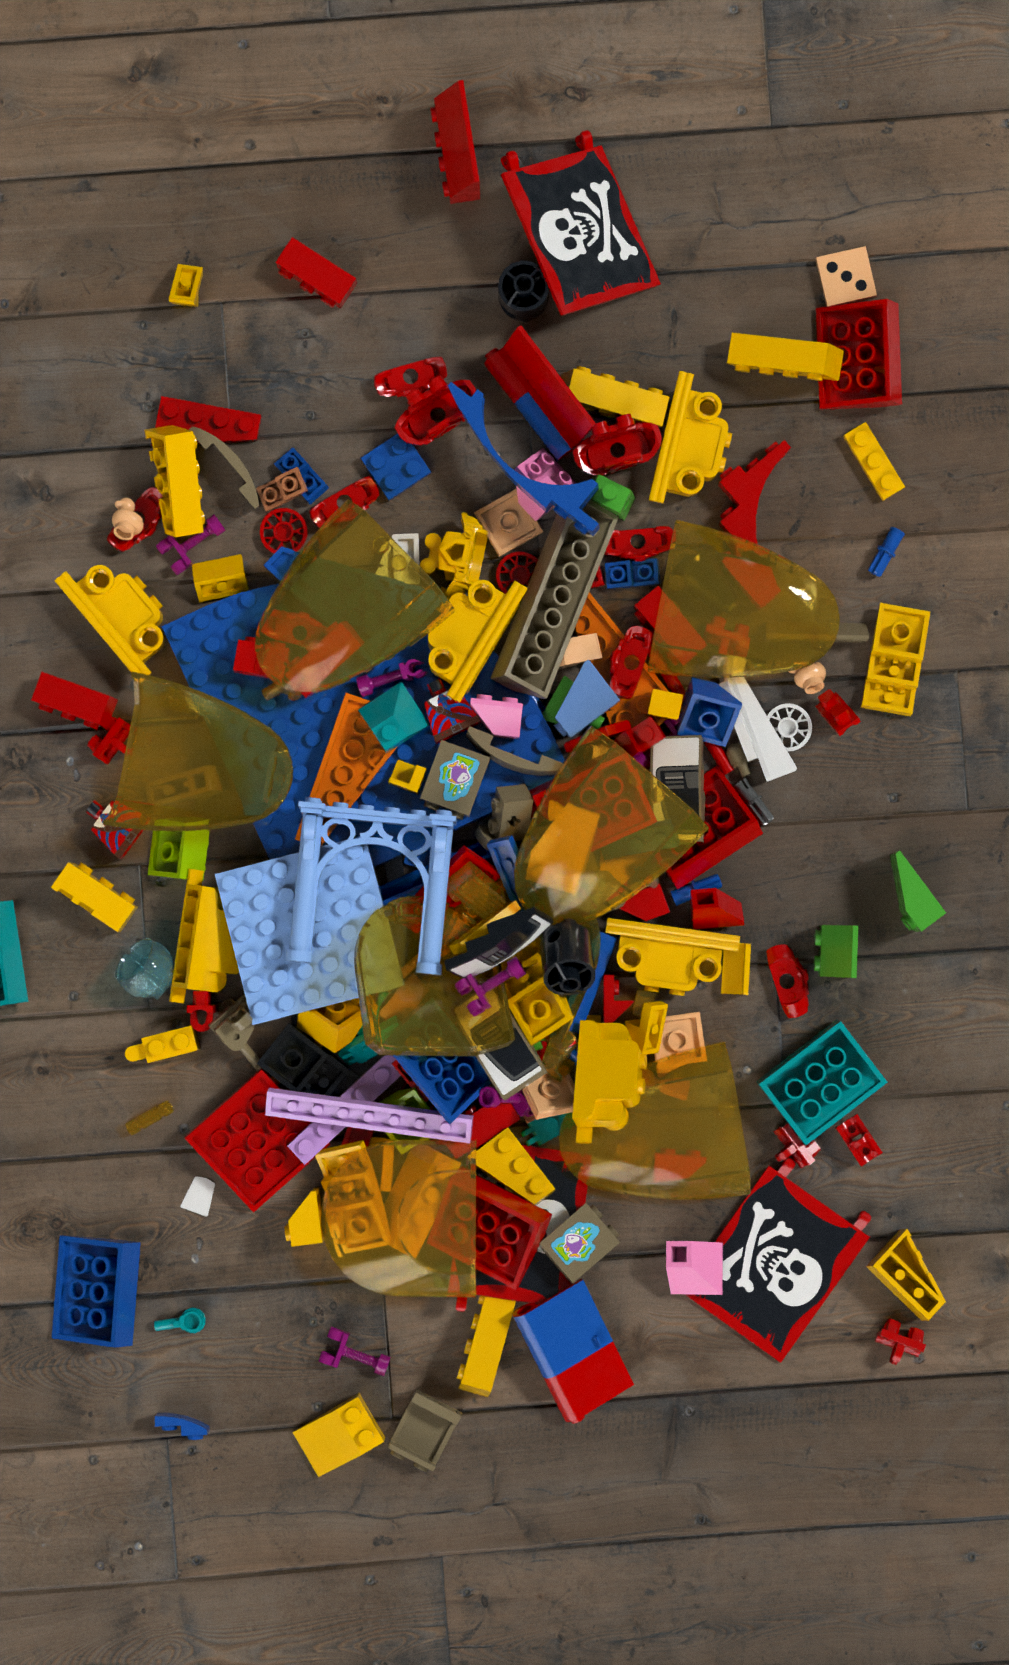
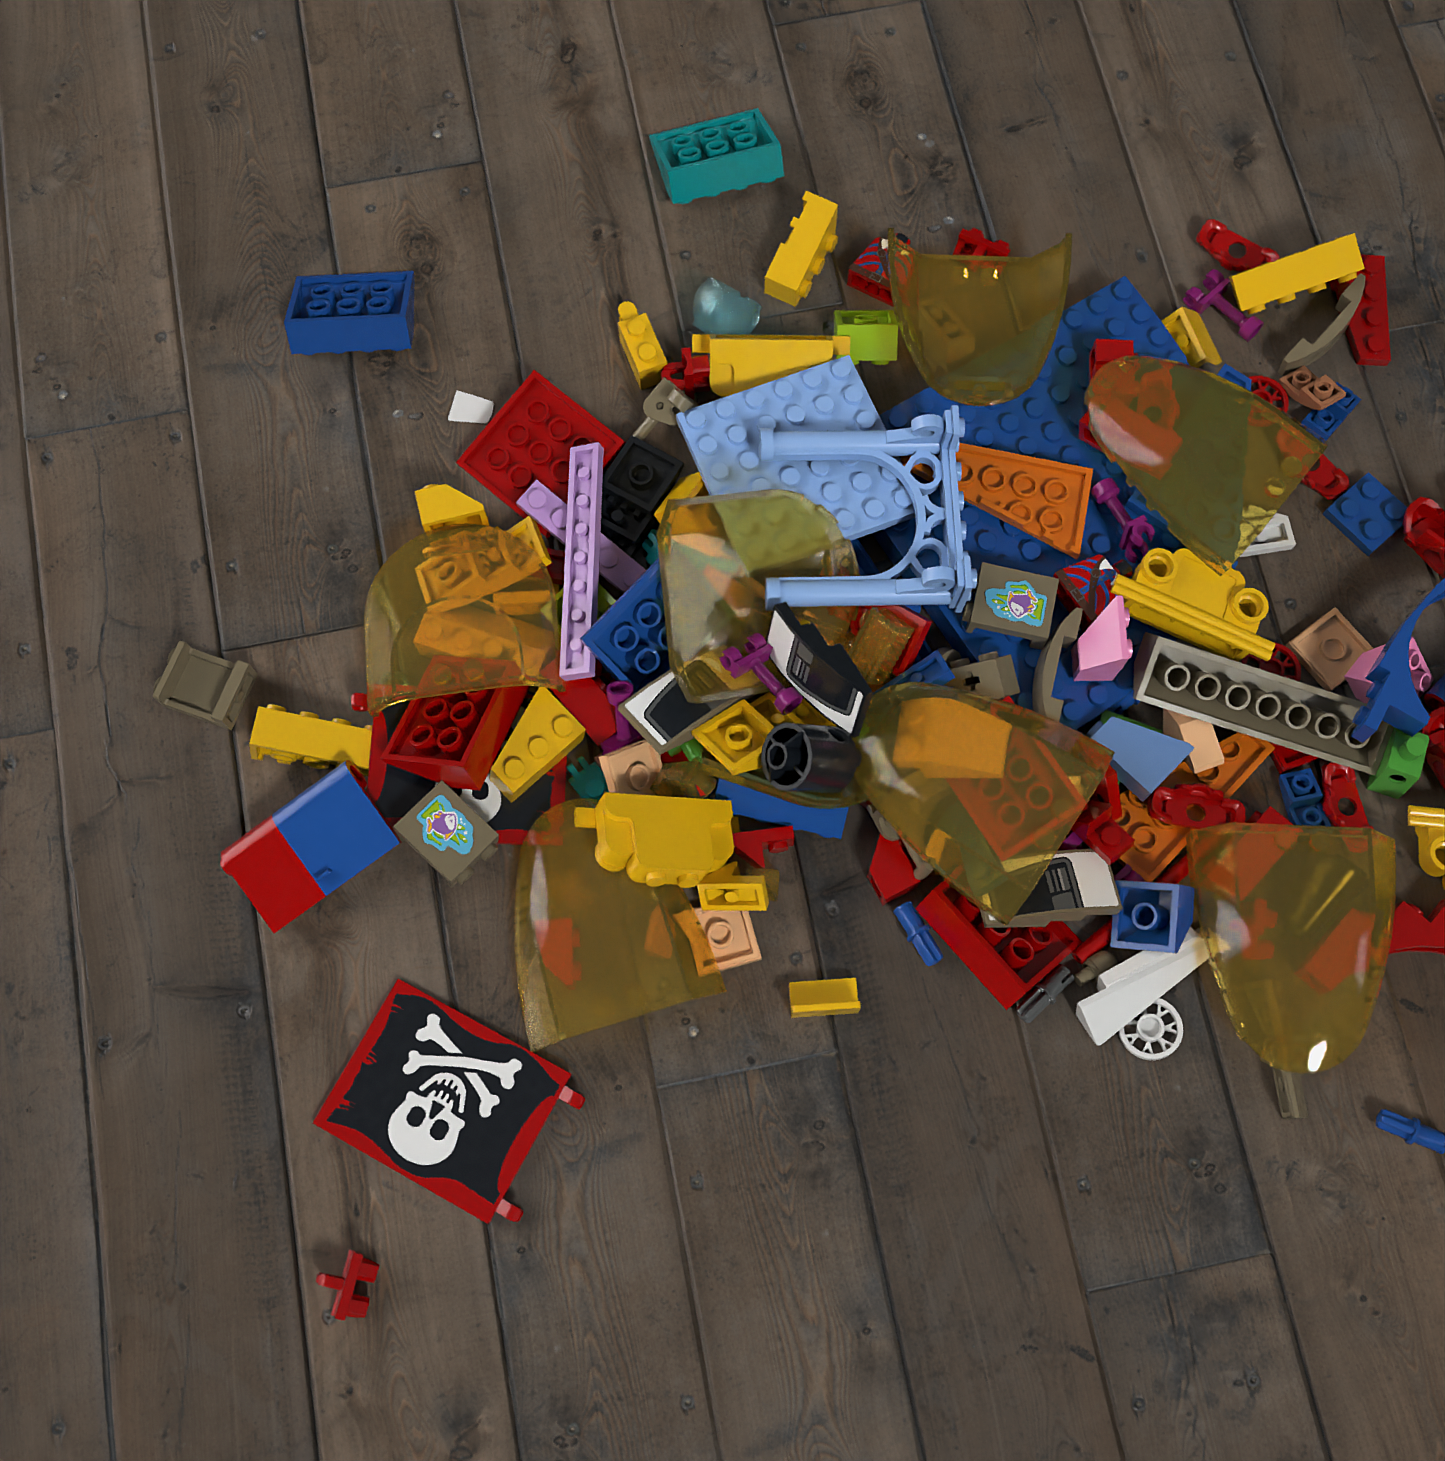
camera: 80 degrees right, 15 degrees down
red brick [31,672,118,730] -> none
yellow brick [55,565,165,683] -> none
light nougat animal [112,498,143,540] -> none
clear yellow axle [125,1101,174,1135] -> none
teal plate [154,1307,206,1333] -> none
blue slope [155,1413,210,1440] -> none
clear yellow arm [262,679,302,701] -> none
yellow slope [293,1393,385,1477] -> none
magenta bar [318,1327,391,1376] -> none
teal slope [358,682,430,753] -> none
yellow panel [388,760,427,795] -> none
yellow piece [420,512,488,599] -> none
yellow brick [605,918,740,996] -> none
yellow panel [647,689,683,720] -> none
bright pink slope [666,1241,723,1295] -> none
red slope [690,888,744,929] -> none
teal slope [756,1019,888,1145] -> none
red piece [767,944,809,1018] -> none
red hips [773,1123,821,1168] -> none
light nougat animal [788,656,826,694] -> none
bright green slope [814,925,858,978] -> none
red hips [815,689,861,736] -> none
red hips [835,1113,883,1167] -> none
yellow slope [861,603,930,717] -> none
yellow wedge [866,1228,946,1321] -> none
bright green slope [890,851,946,932] -> none

